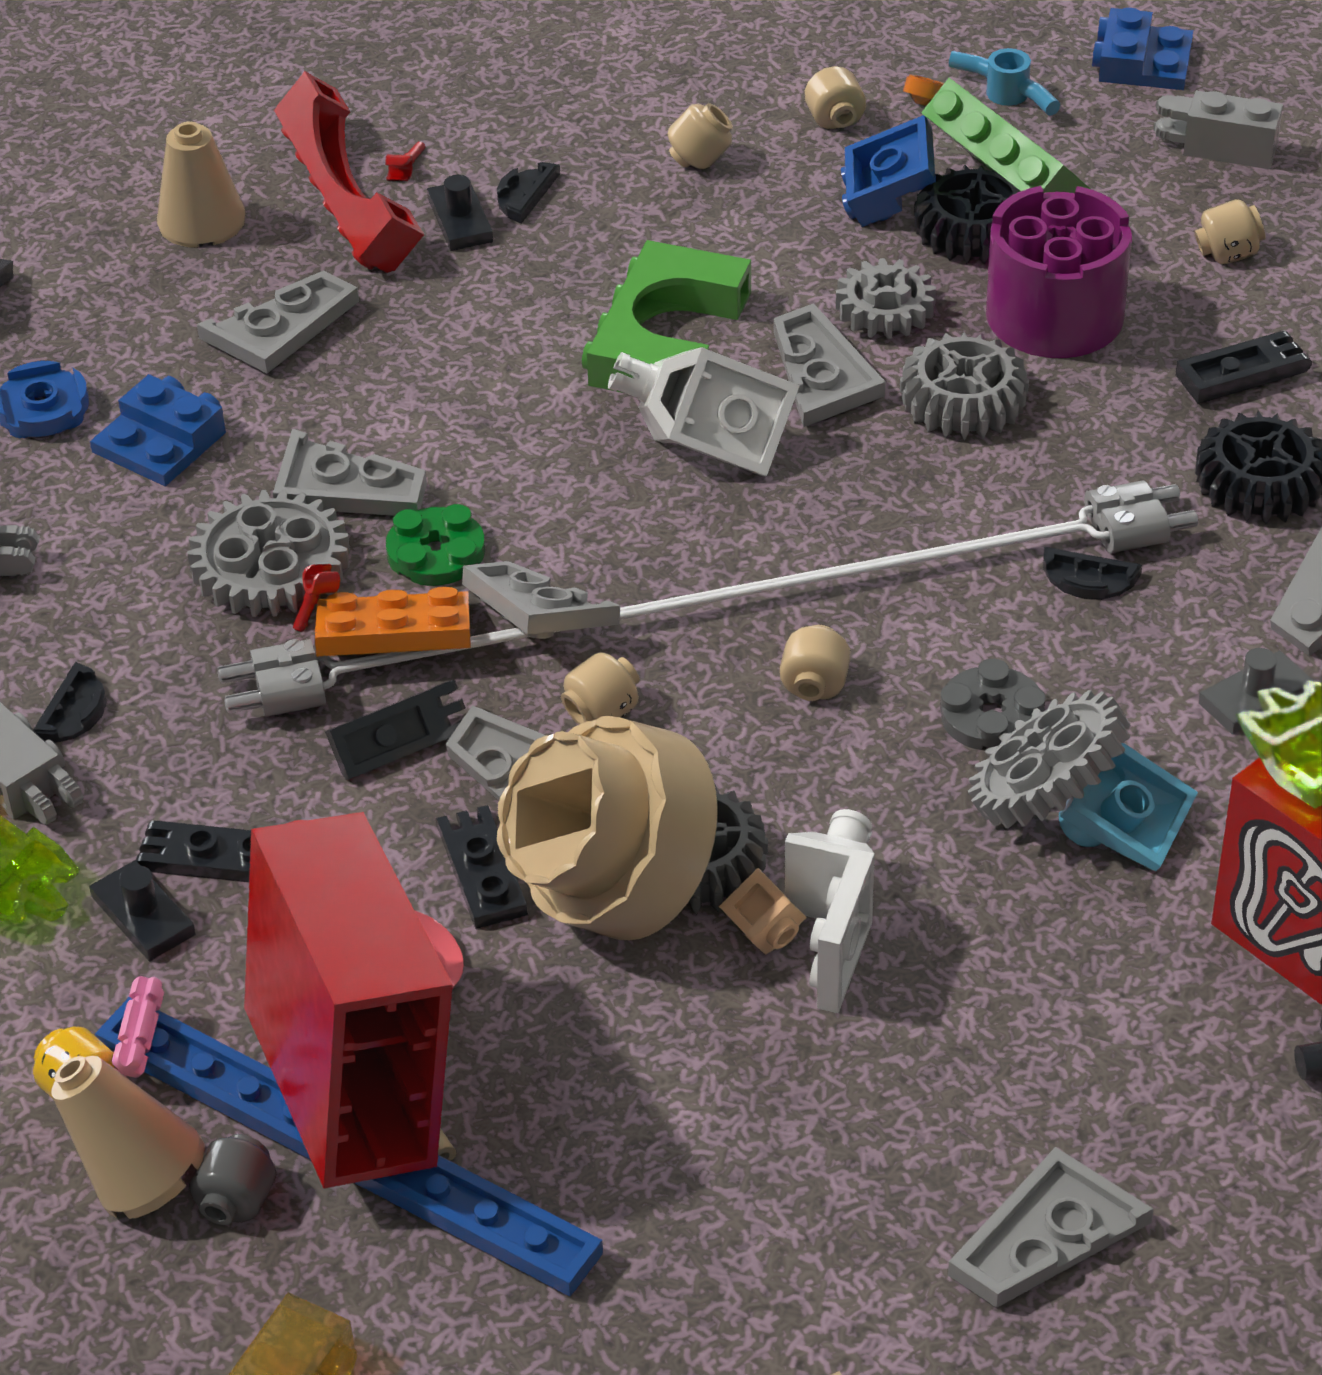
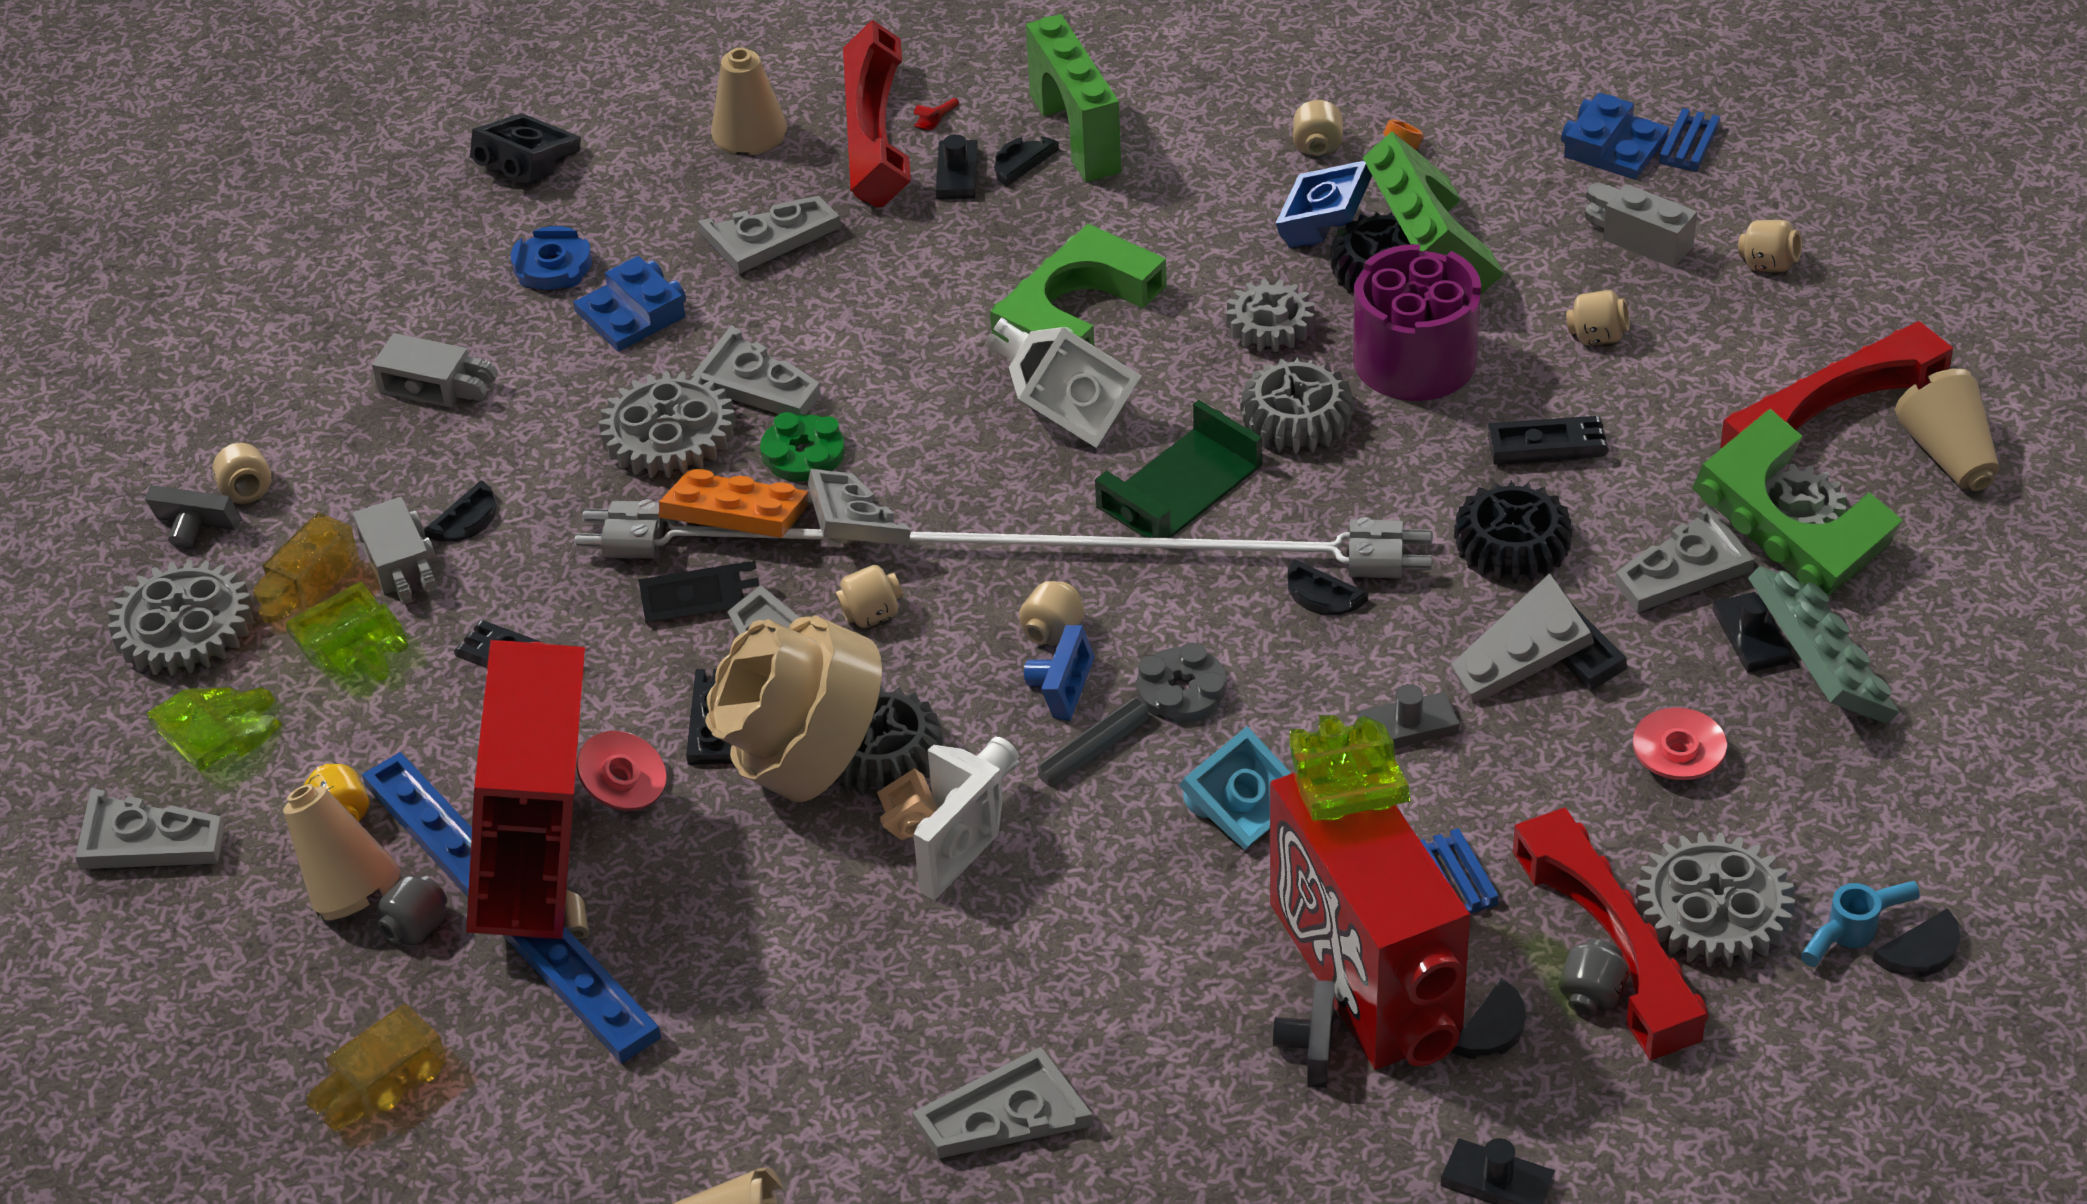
camera: 20 degrees right, 0 degrees up
black tile [89,860,196,962] -> none
bright pink axle [112,976,164,1078] -> none
red hand [293,564,340,632] -> none
tan head [668,103,733,169] -> none
light grey wing [774,303,886,428] -> none
dark azure piece [949,48,1061,116] -> none
light grey gear [968,690,1131,828] -> none
none -> blue tile [1024,625,1095,721]
none -> bright green arch [1026,14,1122,183]
none -> dark grey axle [1037,698,1149,787]
none -> dark green panel [1095,400,1262,538]
none -> blue tile [1659,108,1720,172]

